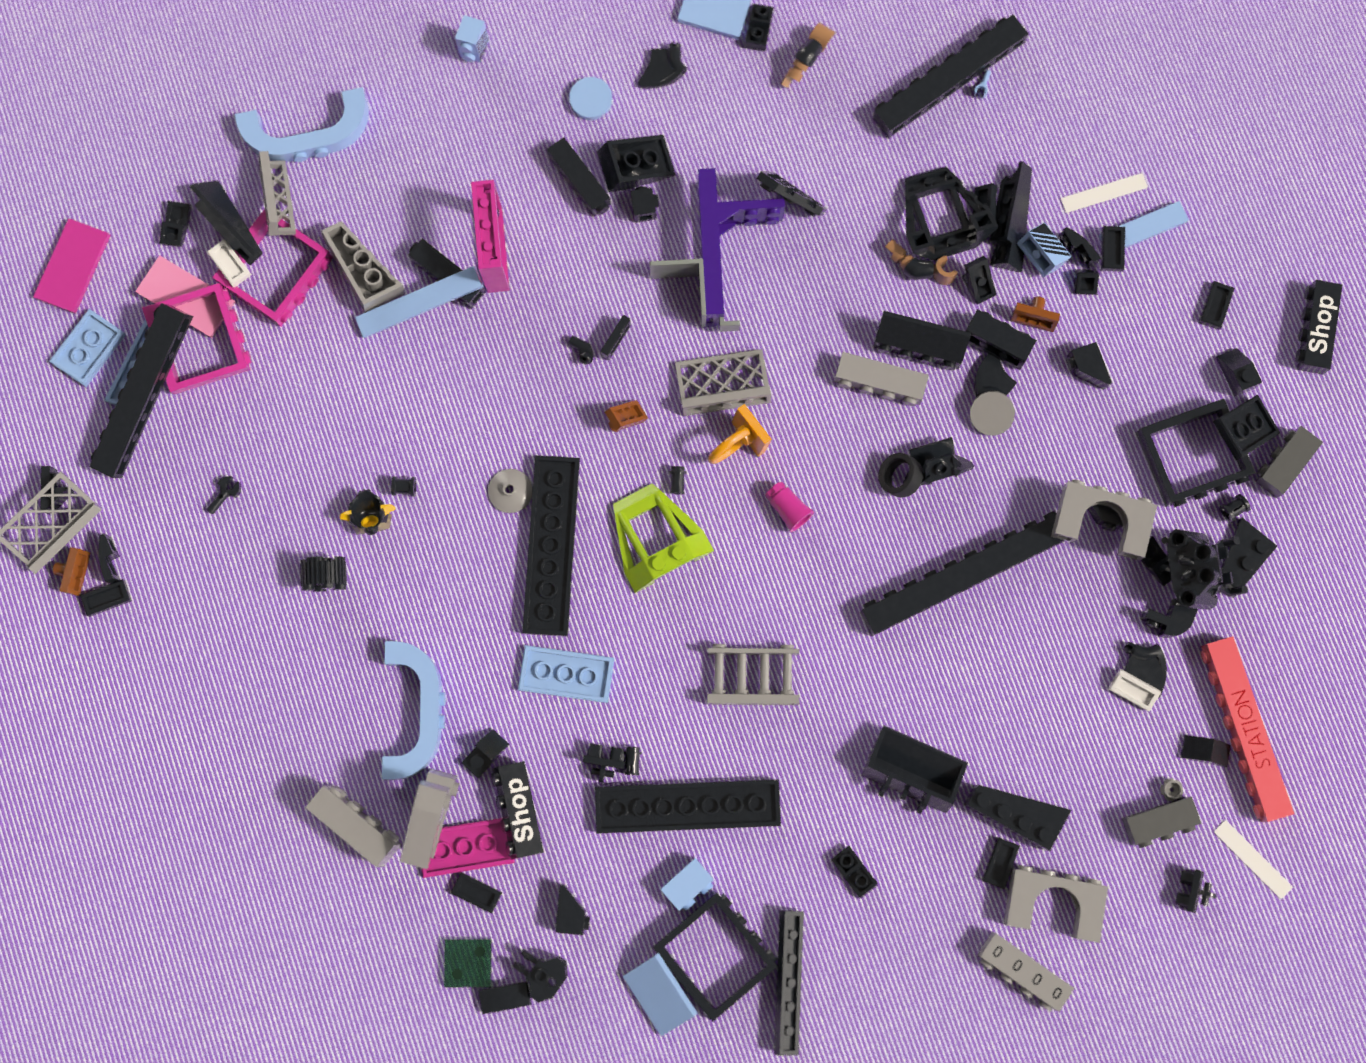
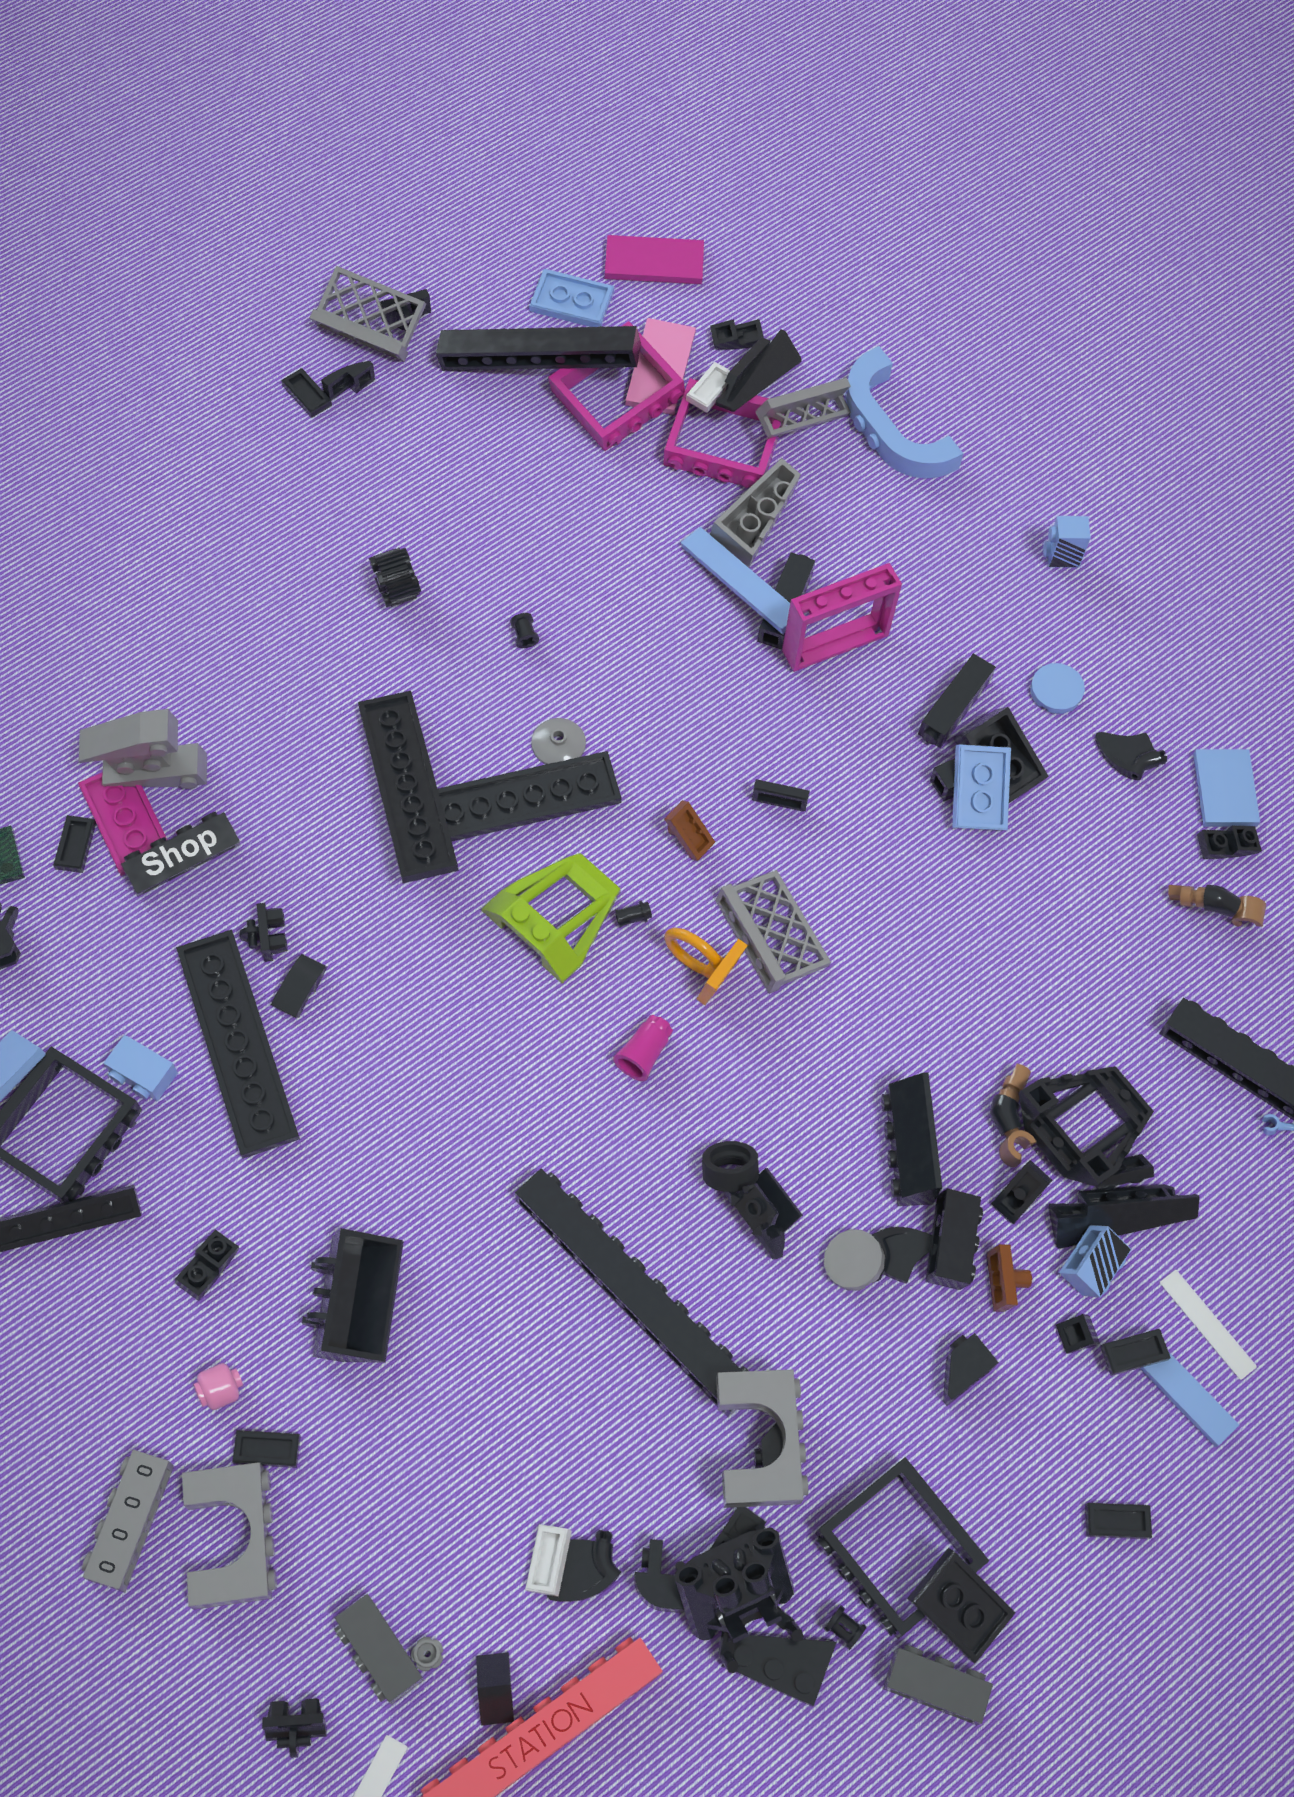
camera: 65 degrees right, 15 degrees down
dark orange tile [53,547,91,596] -> none
black bar [207,476,241,514] -> none
light grey brick [305,785,402,867] -> none
black hair [339,489,396,535] -> none
light blue arch [382,641,446,780] -> none
black slope [462,729,510,779] -> none
light blue tile [518,645,615,703] -> none
black slope [555,884,590,935] -> none
black arm [568,335,594,364] -> none
black pin [624,747,642,775] -> none
dark purple piece [649,168,785,332] -> none
light grey fence [707,644,799,705] -> none
black plate [756,171,827,217] -> none
light grey brick [834,352,929,406] -> none
black wedge [964,785,1072,851] -> none
black slope [1059,227,1101,269] -> none
black slope [1216,348,1262,397] -> none
black brick [1295,280,1343,375] -> none
none -> bright pink head [193,1363,243,1410]
none -> black slope [271,954,328,1018]
none -> black plate [358,691,459,884]
none -> light blue tile [952,744,1011,831]

